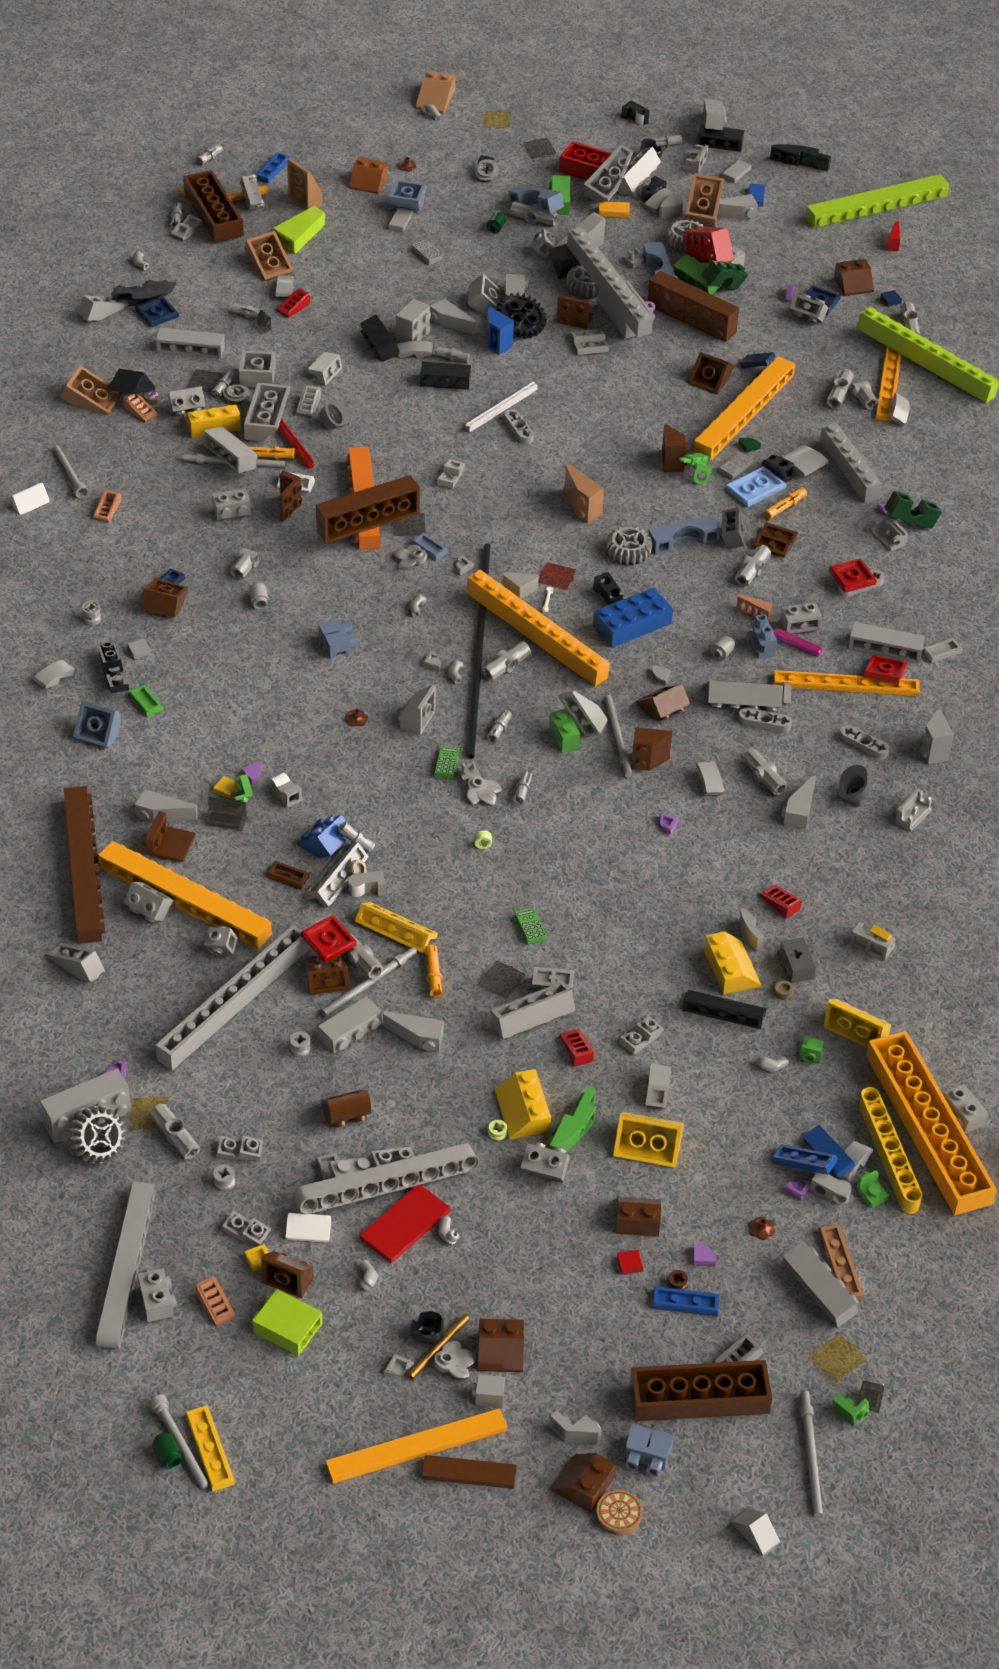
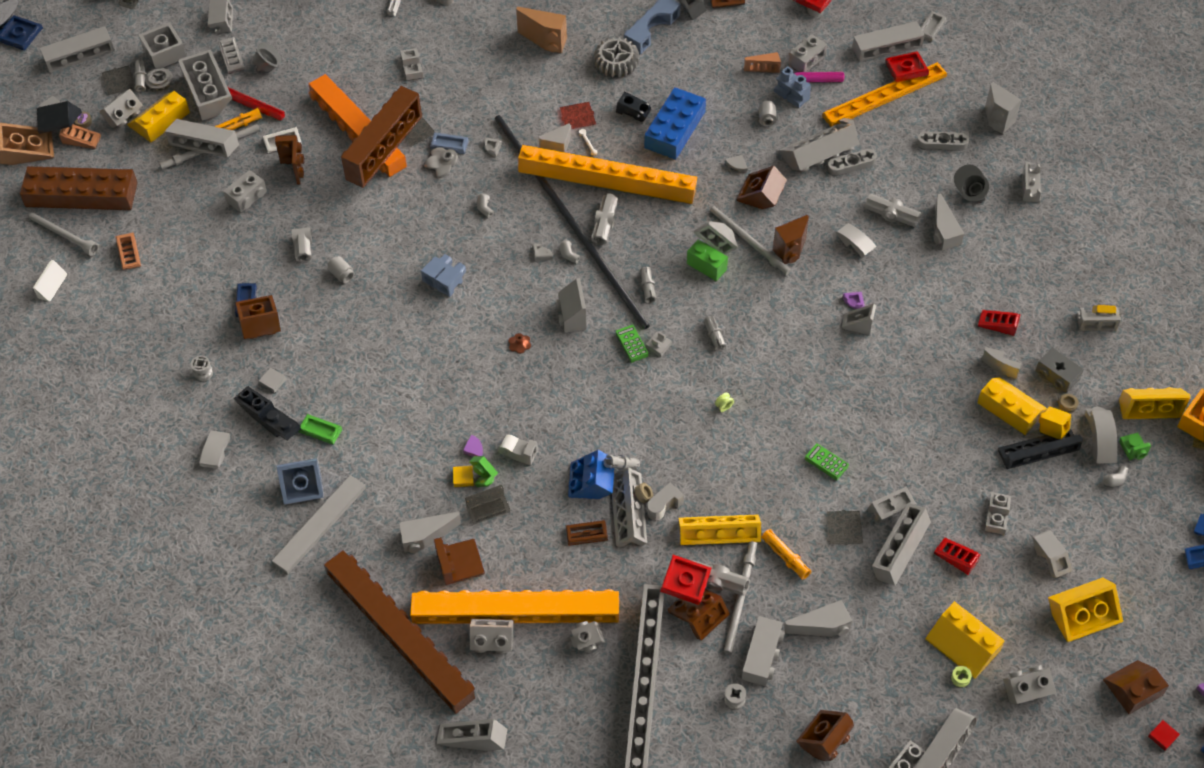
camera: 30 degrees left, 10 degrees up
light grey plate [467,776,502,806] -> none
bright green slope [547,1086,596,1151] -> none
light grey piece [735,545,771,587] -> none
none -> reddish brown brick [20,166,138,210]
none -> light grey tile [272,475,366,574]
none -> light grey slope [841,304,876,335]
none -> yellow brick [1038,407,1071,439]
none -> light grey arch [1085,407,1117,464]

